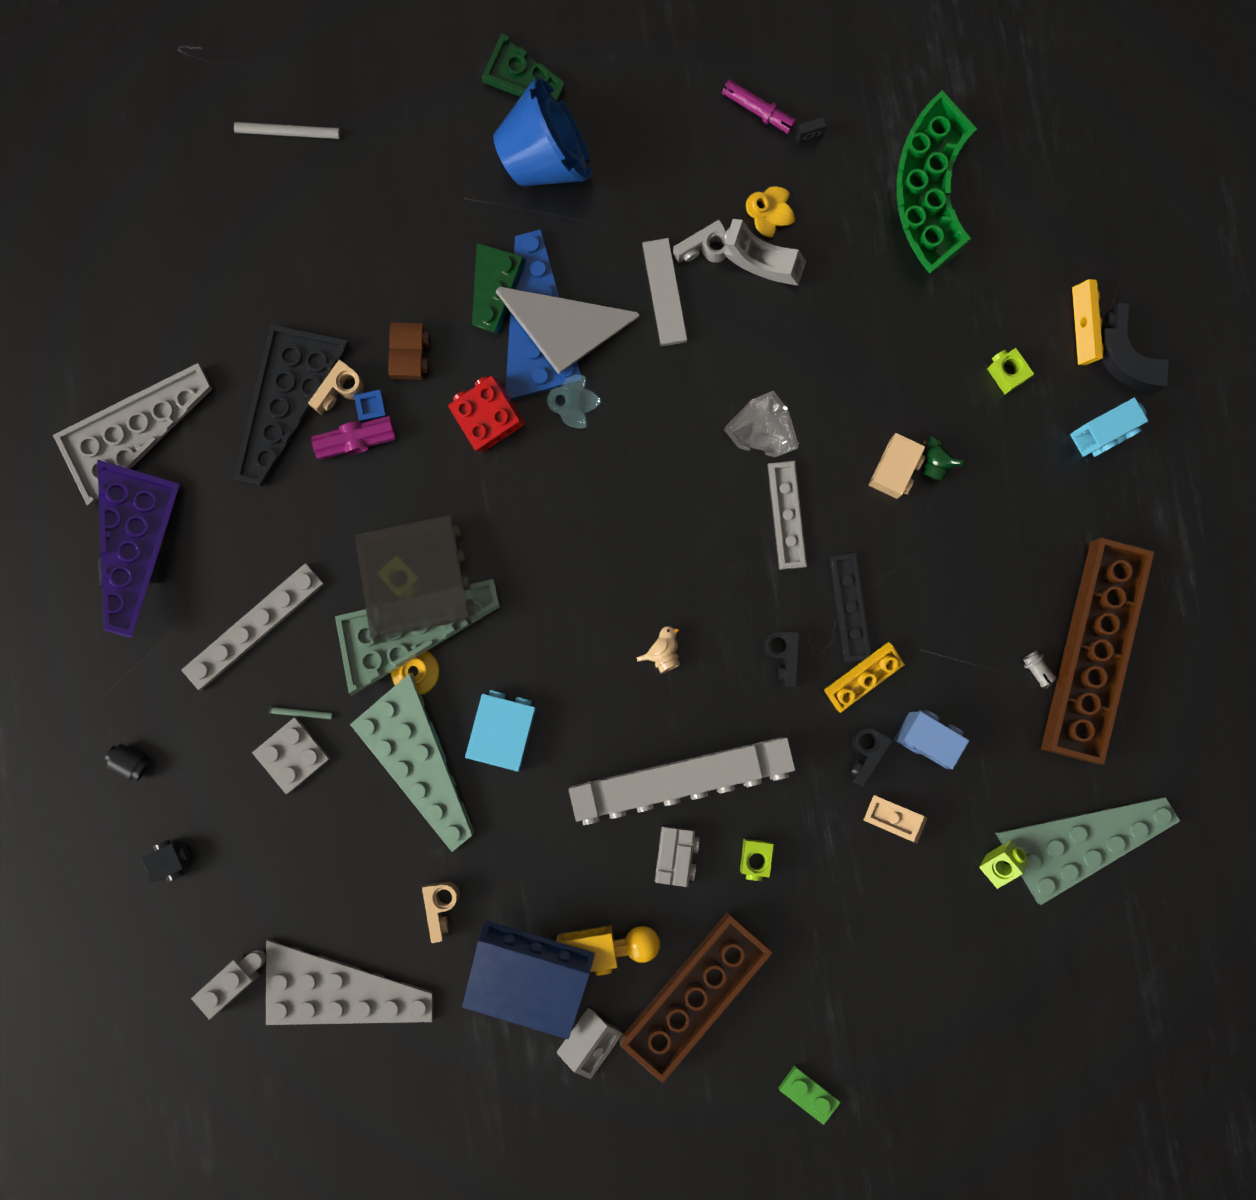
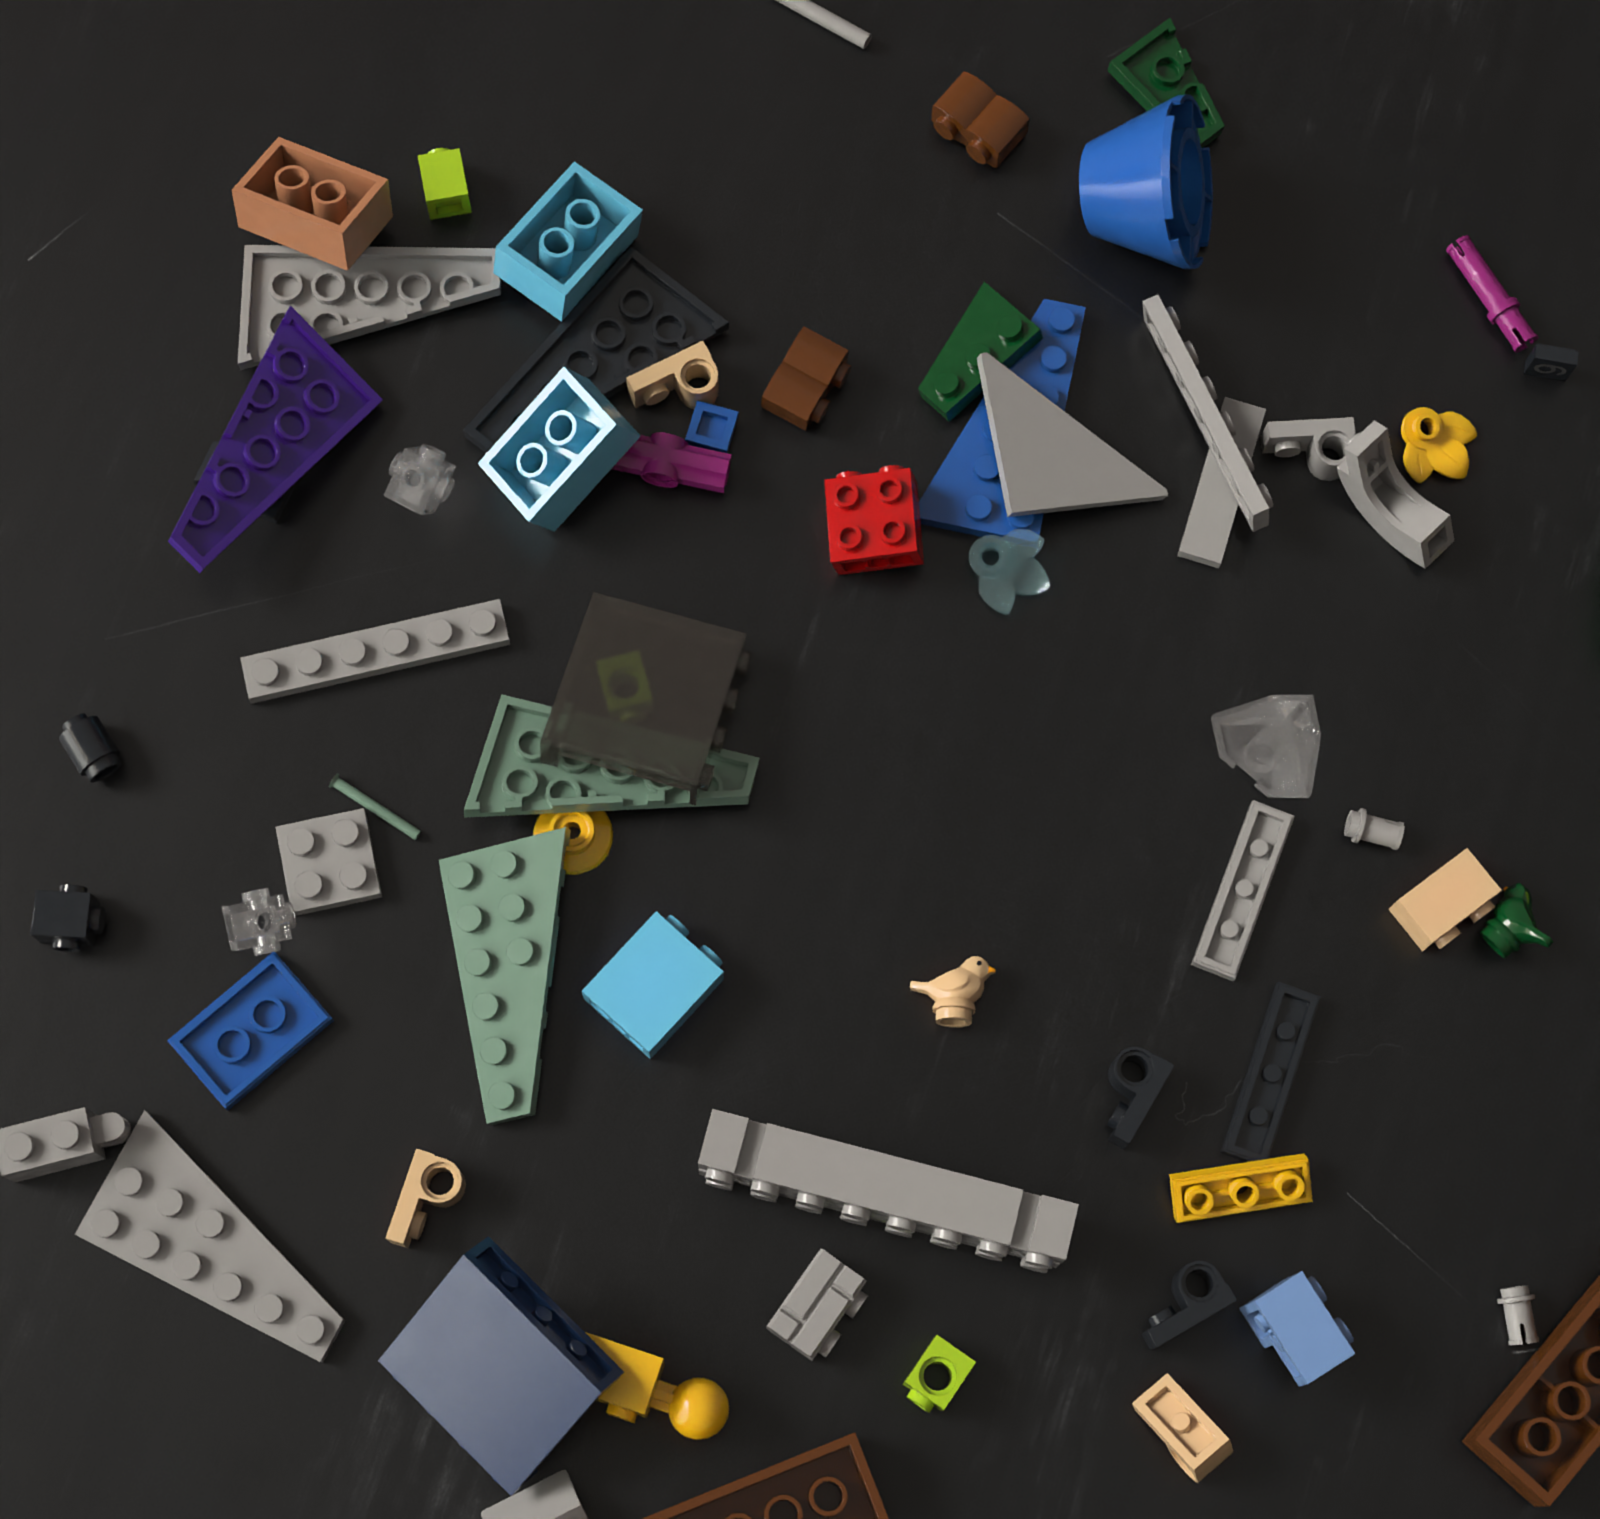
camera: 25 degrees right, 10 degrees down
none -> blue tile [167,951,334,1111]
none -> clear brick [222,888,296,956]
none -> nougat brick [232,137,393,271]
none -> clear brick [384,444,456,516]
none -> lime brick [418,148,472,220]
none -> medium azure brick [478,367,640,532]
none -> medium azure brick [493,161,643,322]
none -> reddish brown brick [931,71,1030,168]
none -> light grey plate [1143,295,1273,532]
none -> light grey pin [1344,808,1405,850]

